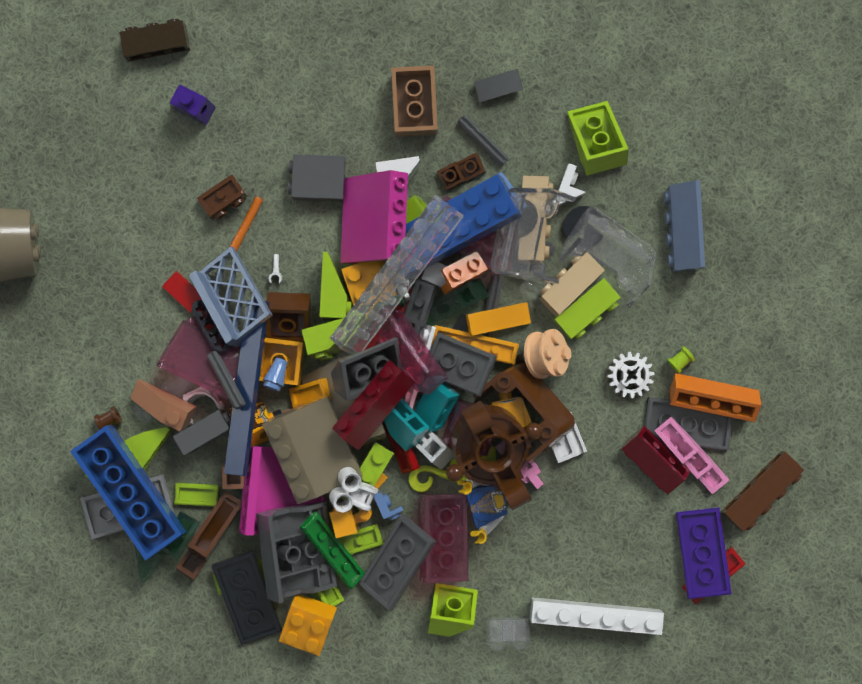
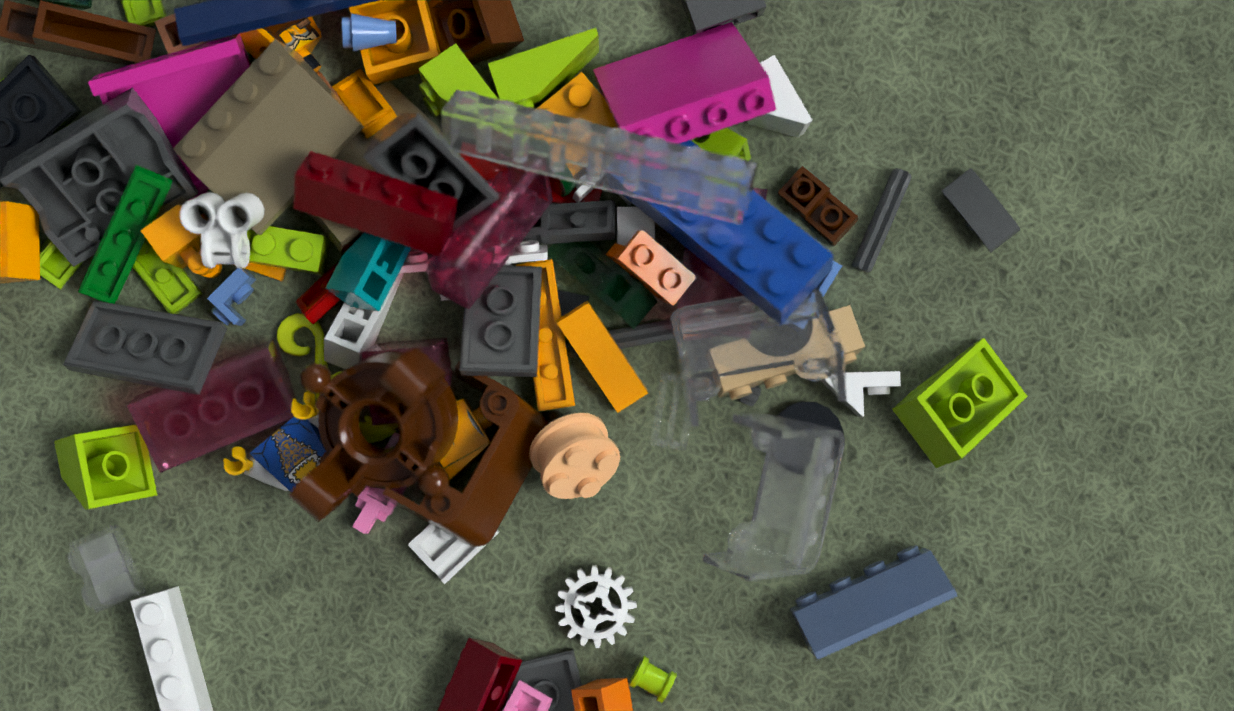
camera: 70 degrees right, 0 degrees up
medium nougat brick [391,66,438,137] -> none
teal brick [414,380,460,432] -> none
tan brick [539,252,605,317] -> none
lime brick [553,278,621,340] -> none

